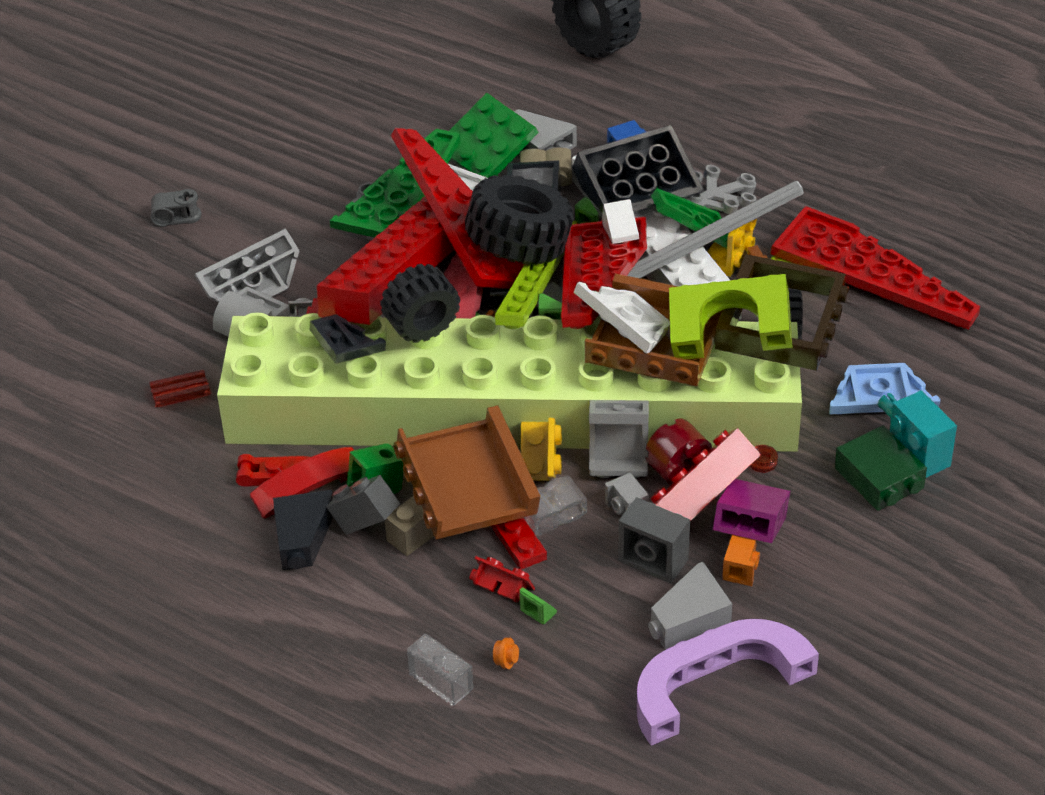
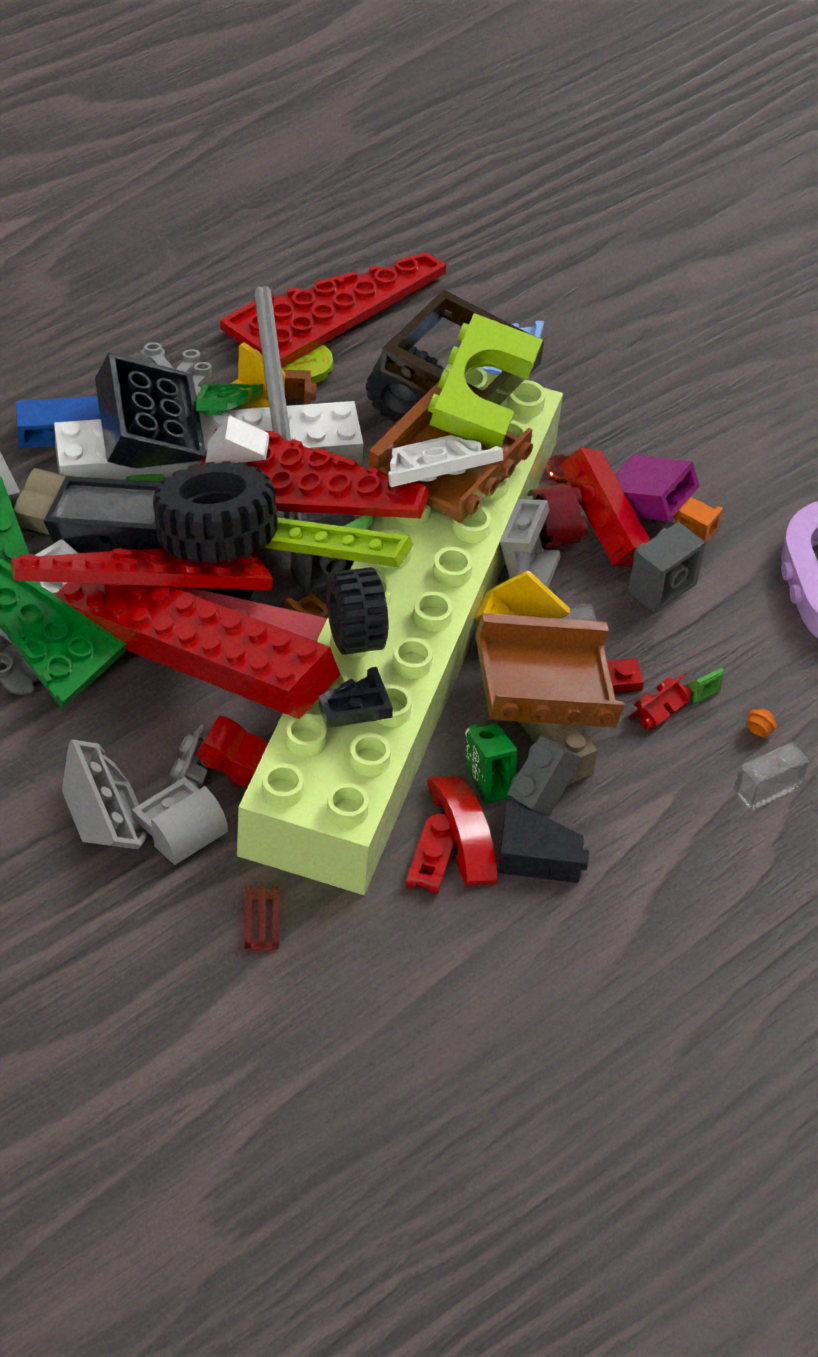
camera: 80 degrees left, 5 degrees up
light grey brick [605,473,649,516] -> none
light grey slope [648,562,732,649] -> none
dark green brick [834,425,927,511] -> none
teal brick [877,390,957,478] -> none

